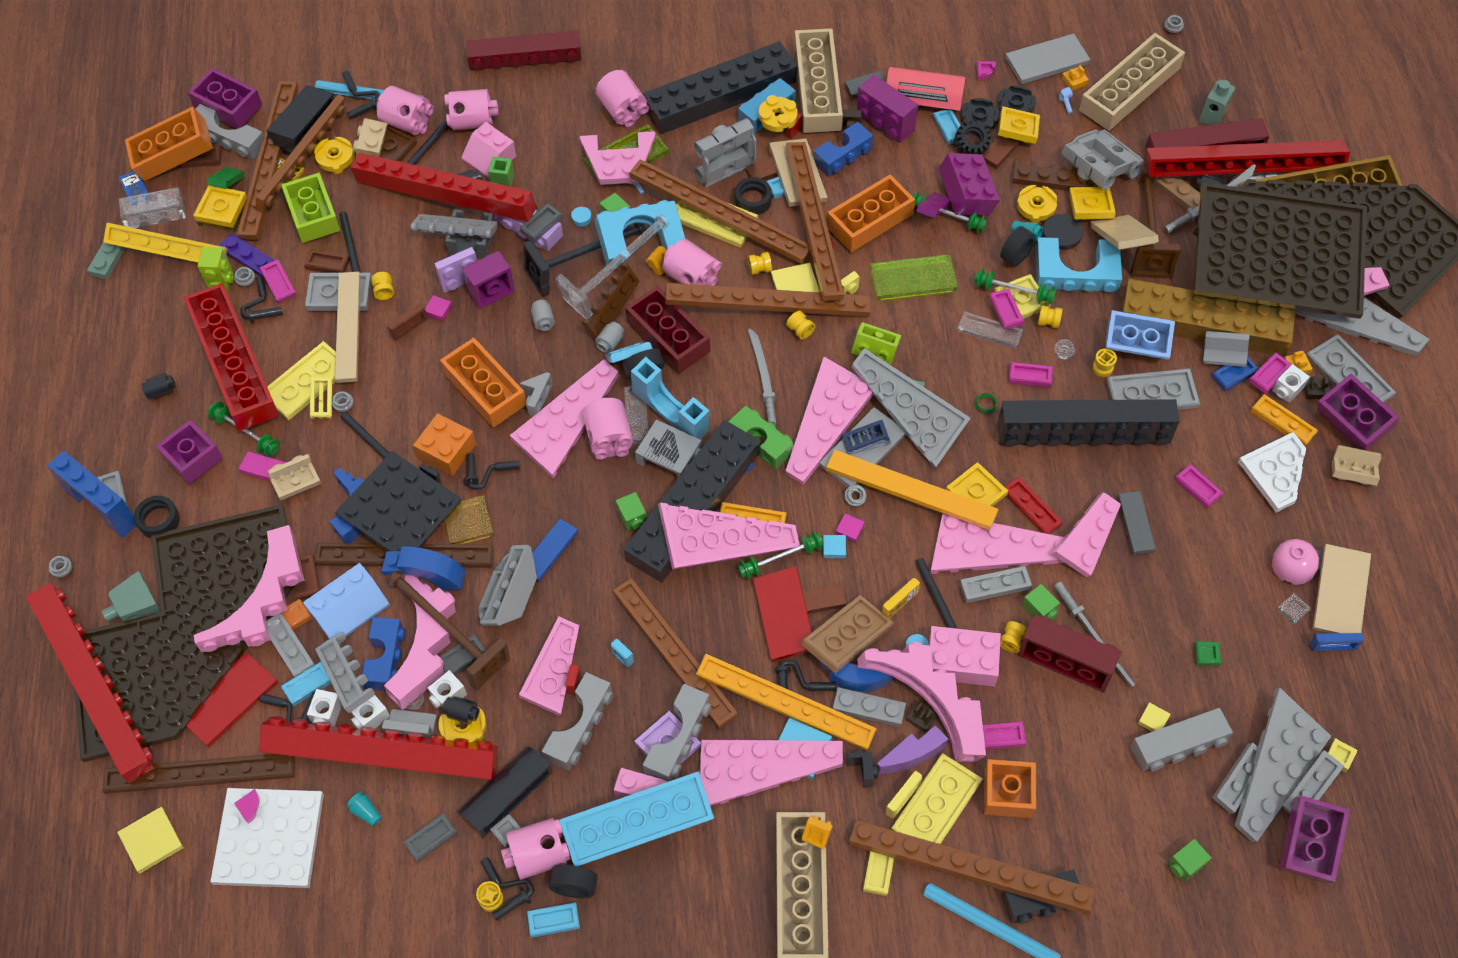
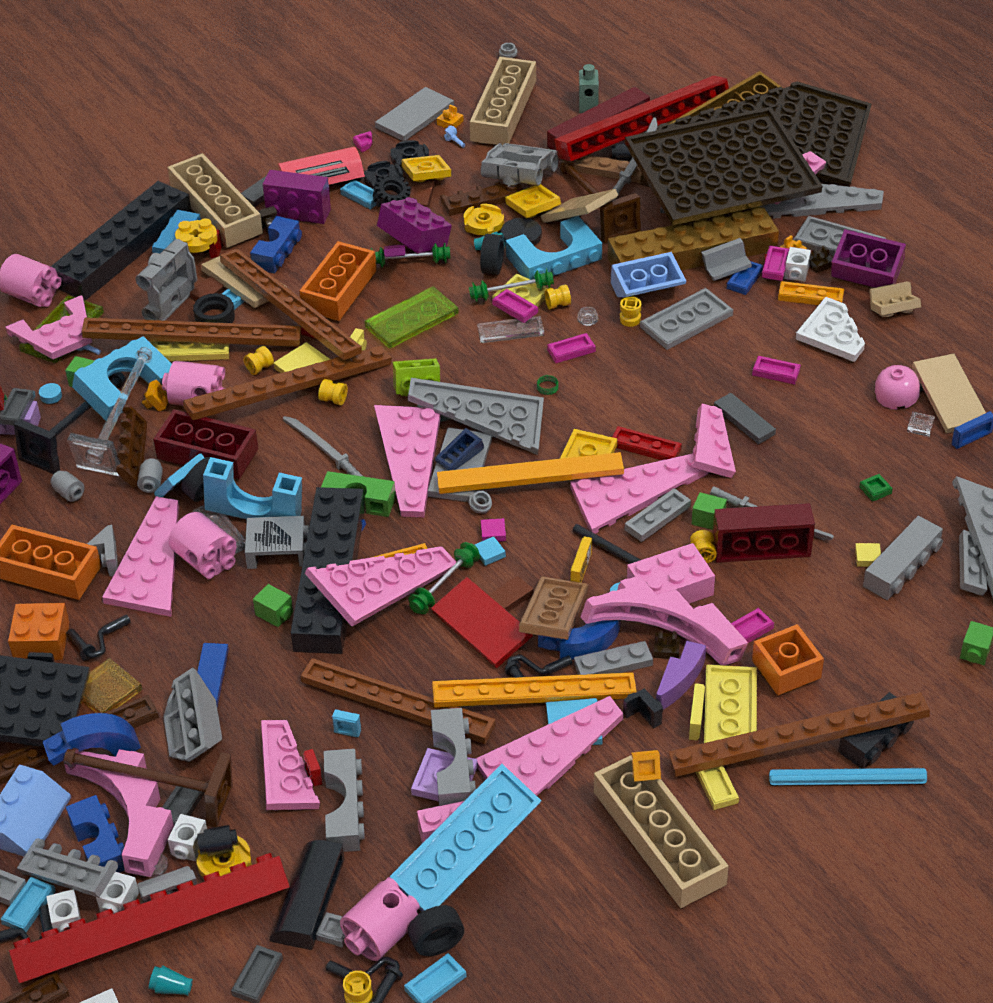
camera: 30 degrees left, 15 degrees down
black brick [997,399,1180,446] -> none

